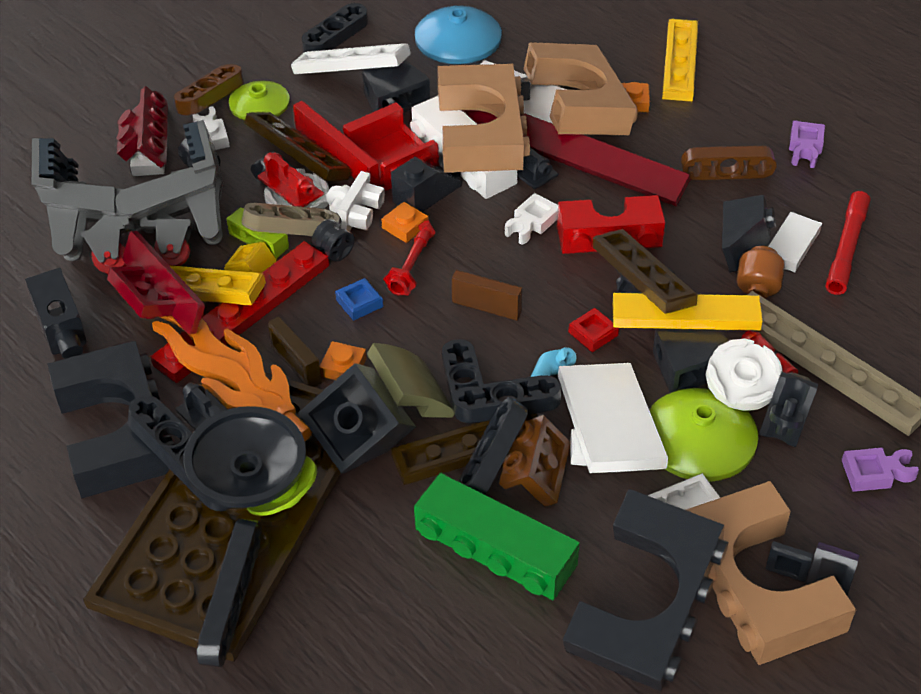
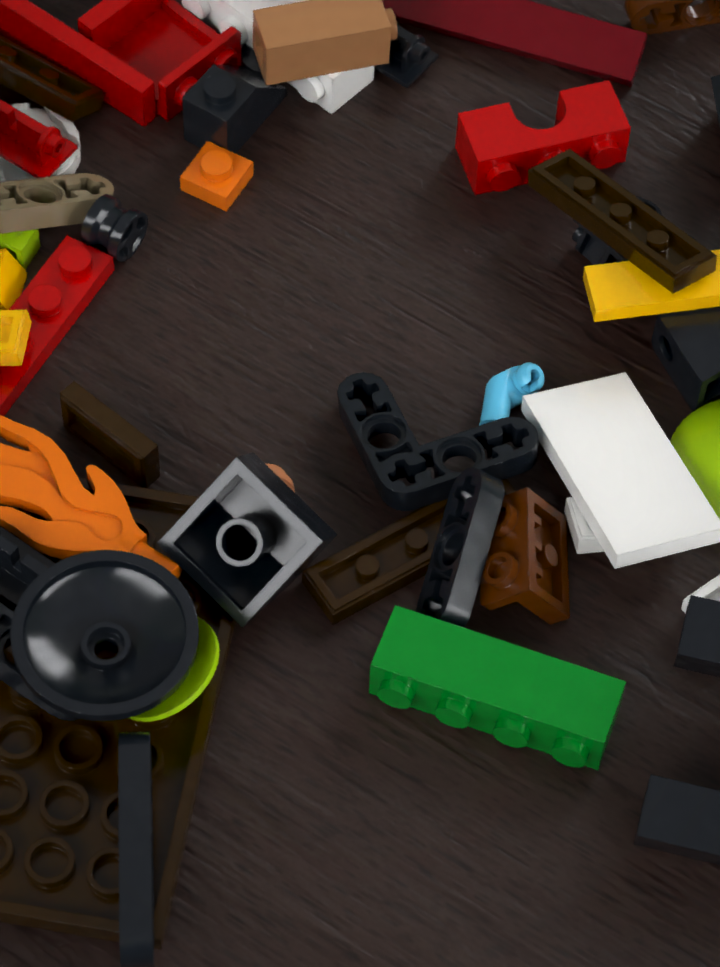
camera: 15 degrees left, 10 degrees up
orange plate [320,341,367,380] -> none
white hips [326,171,385,231] -> none
blue tile [335,278,383,321] -> none
olive slope [367,343,454,418] -> none
red piece [383,220,436,296] -> none
reddish brown tile [452,270,522,320] -> none
white plate [505,193,558,245] -> none
red tile [568,308,619,353] -> none

